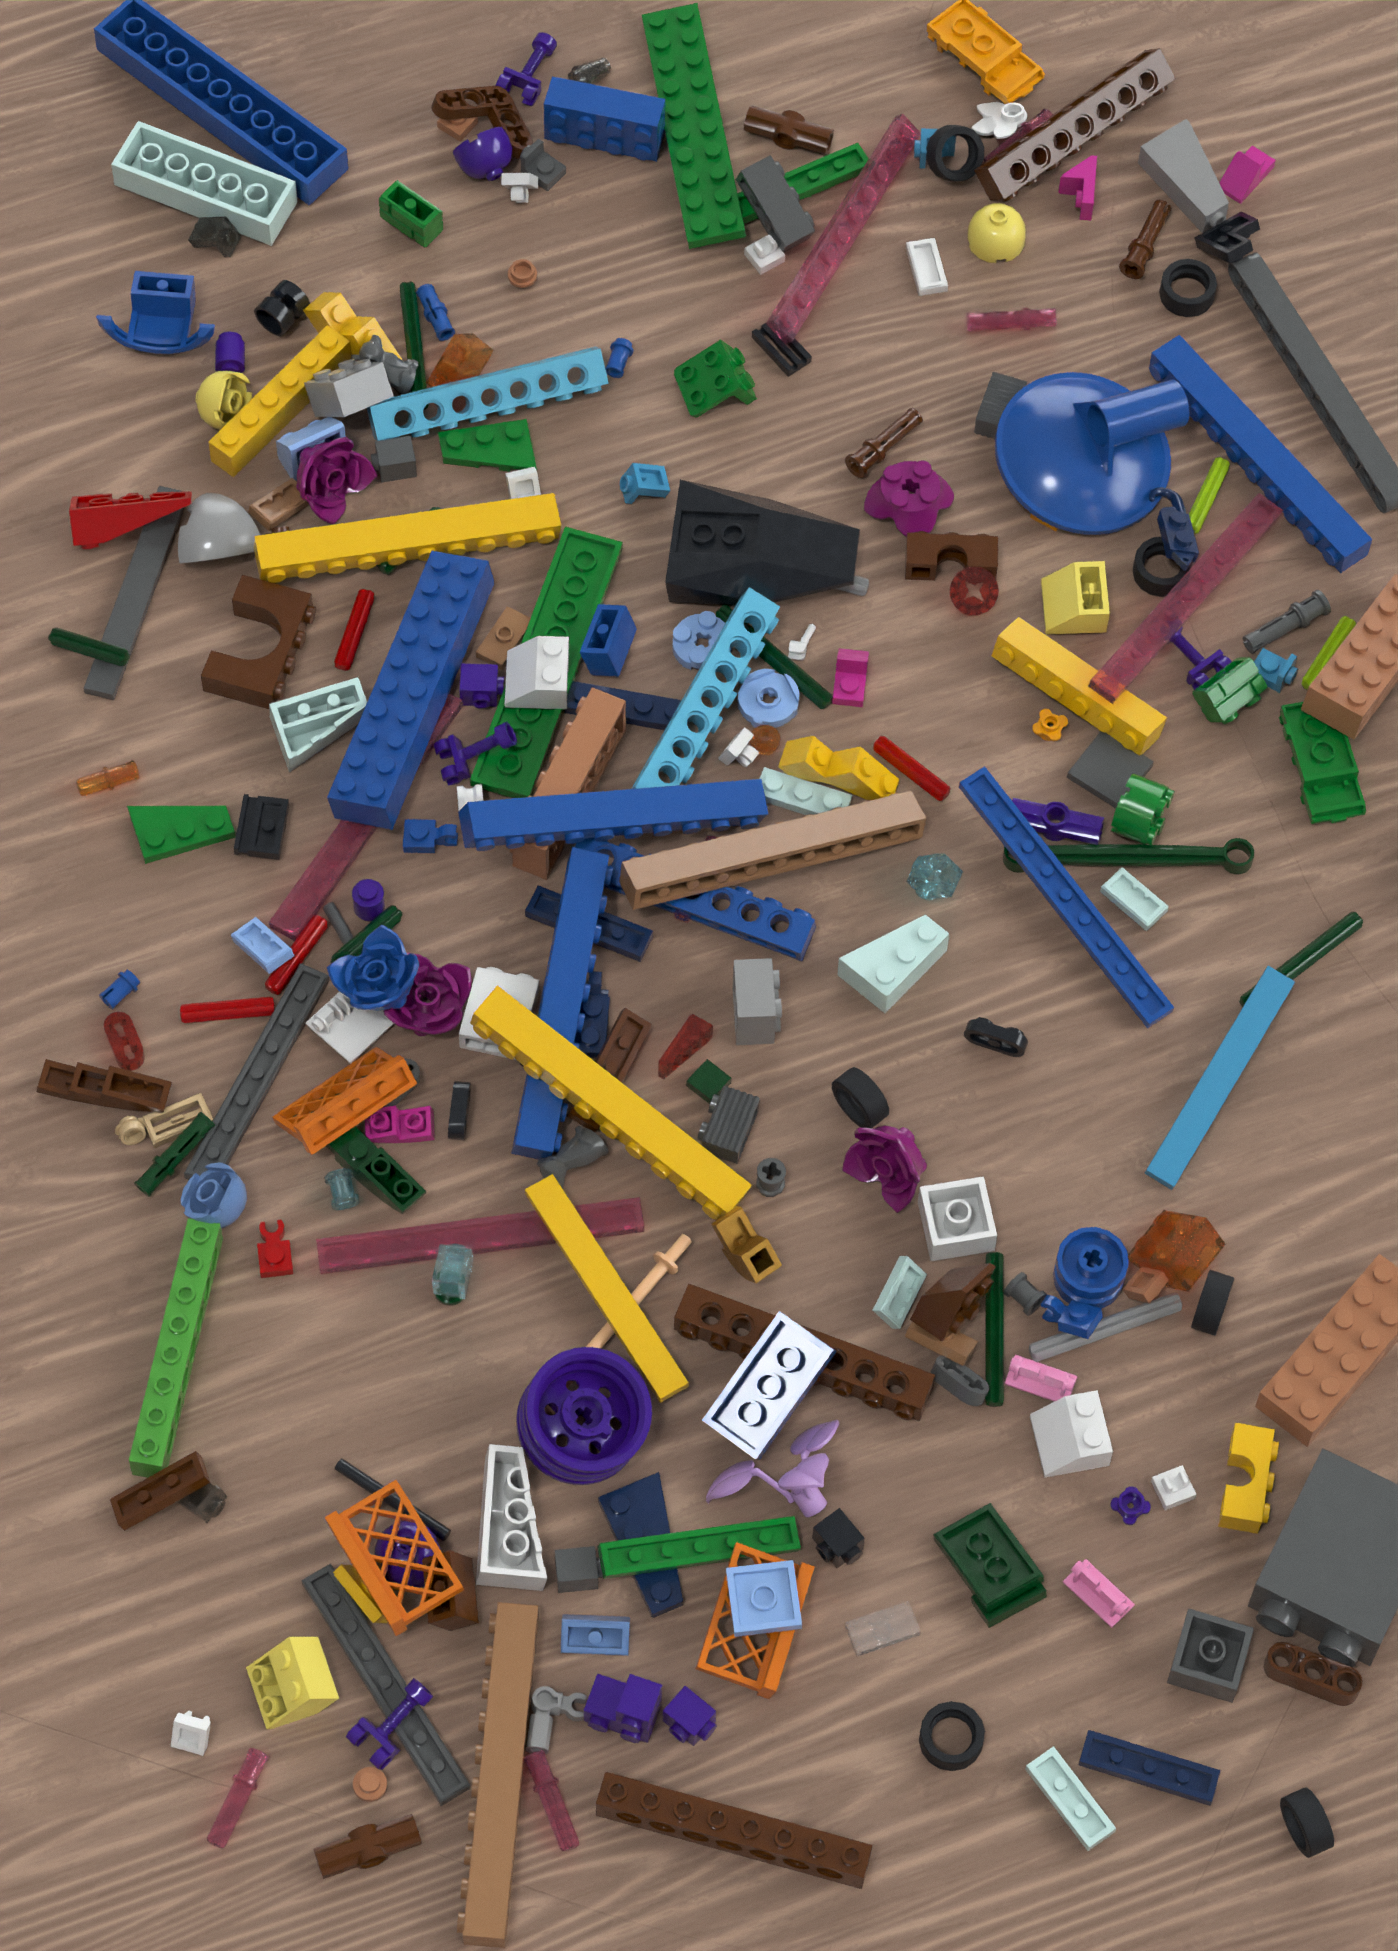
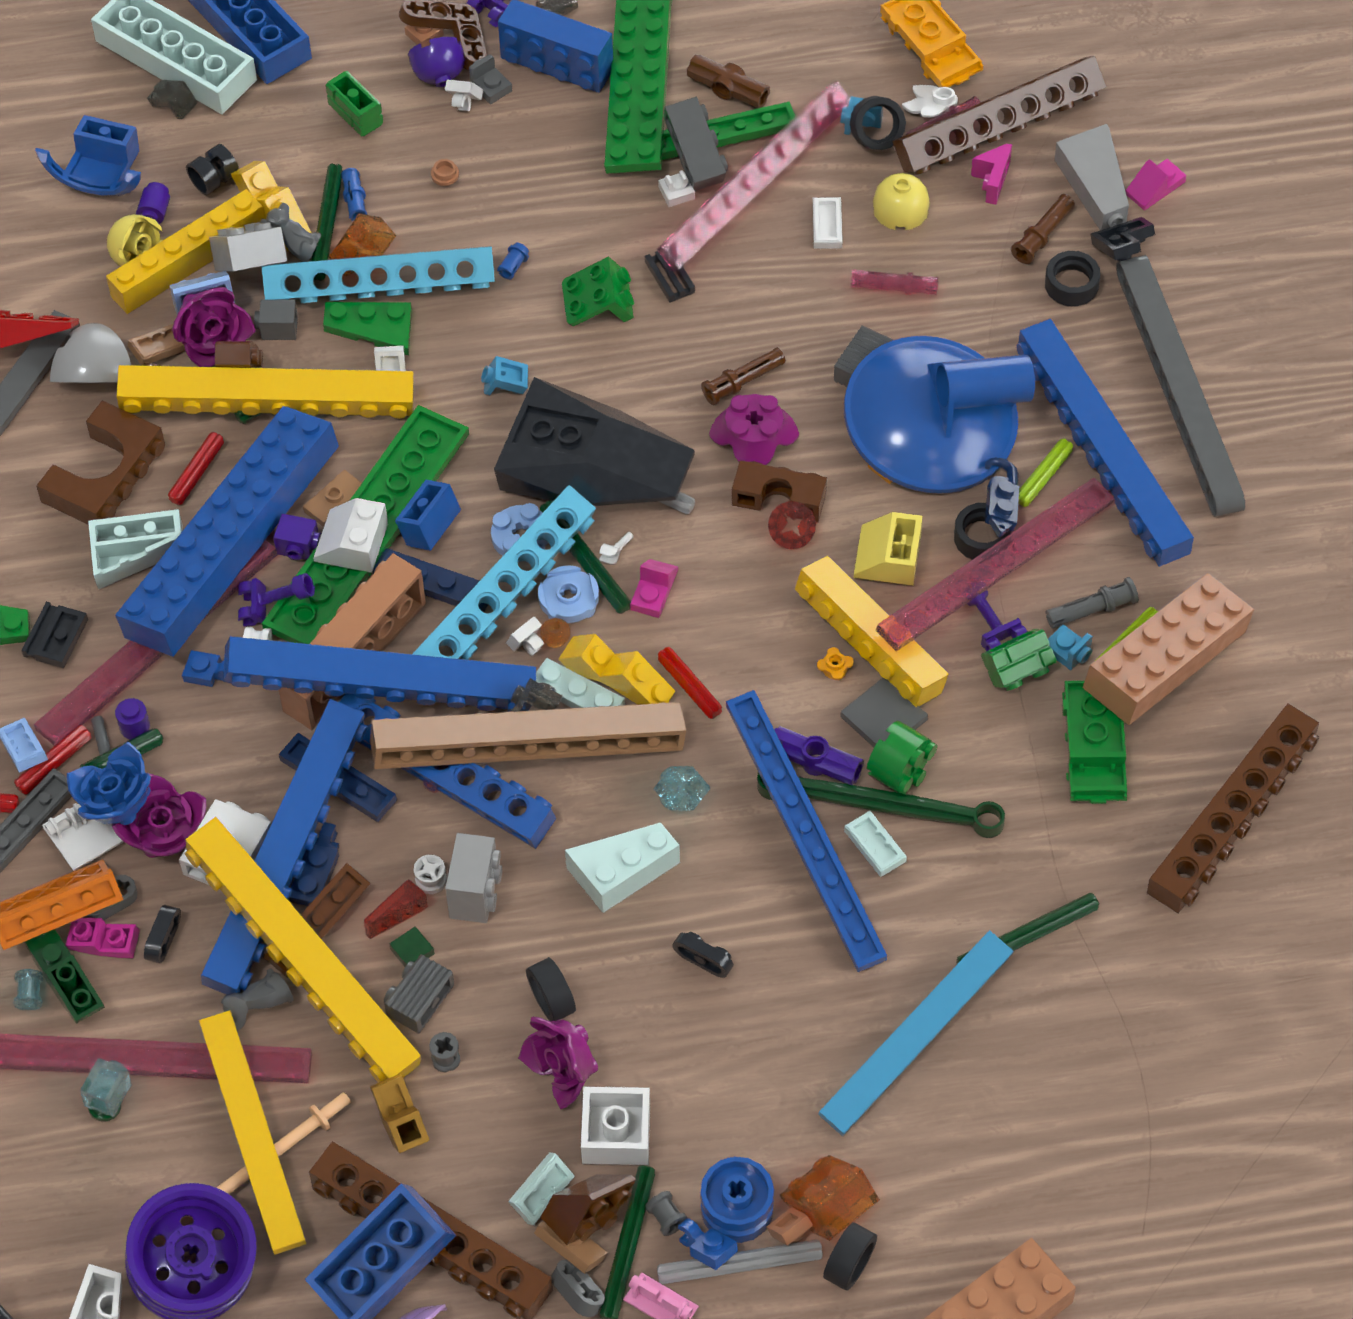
camera: 15 degrees right, 5 degrees down
none -> reddish brown brick [215,341,263,368]
none -> white wheel [414,855,447,894]
none -> clear smoke bracket [510,678,563,712]

